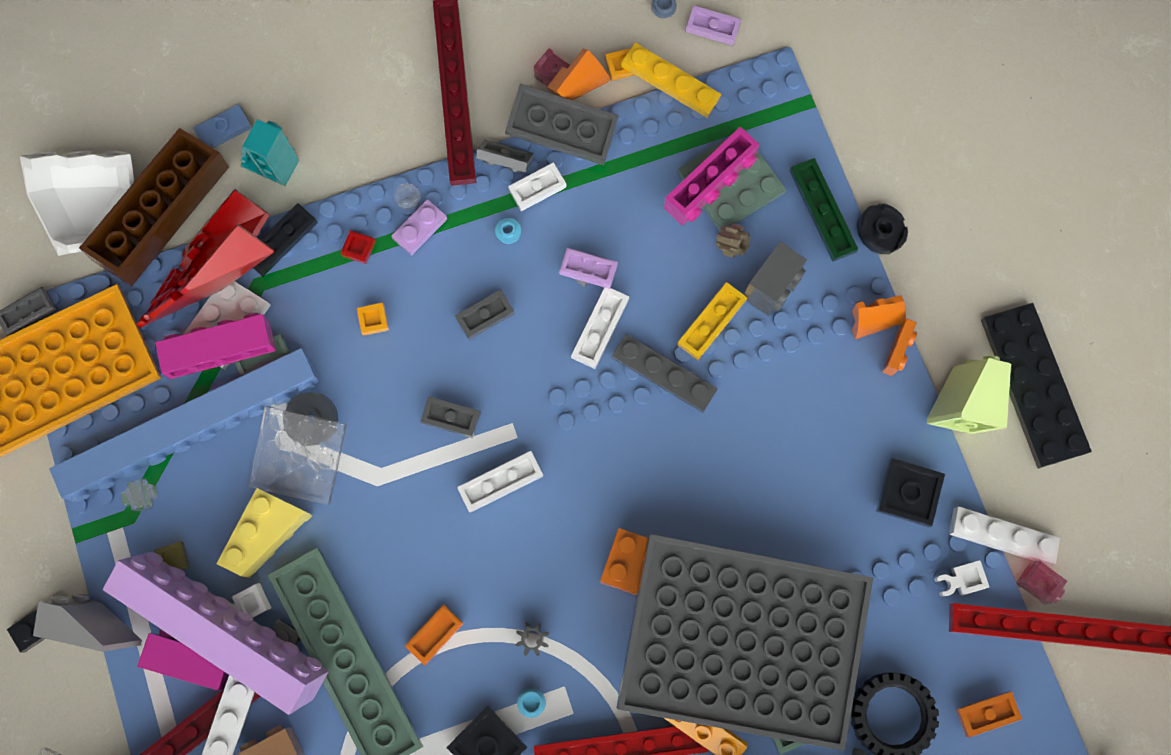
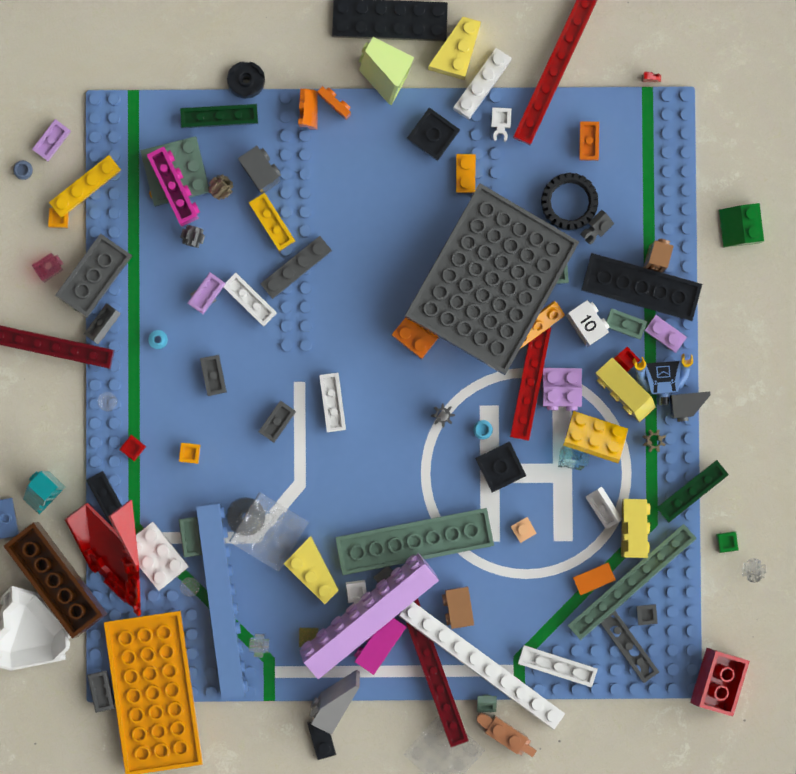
camera: 75 degrees left, 10 degrees up
dark pink brick [155,313,276,379] -> none
lavender plate [392,199,447,256] -> none
orange tile [405,604,464,666] -> none
white plate [508,162,566,211] -> none
orange slope [547,48,611,100] -> none
clear pink brick [1016,560,1067,604] -> none
none -> dark grey gear [180,225,205,248]
none -> clear tile [180,577,200,597]
none -> light yellow wedge [428,17,481,80]
none -> light orange plate [456,154,476,193]

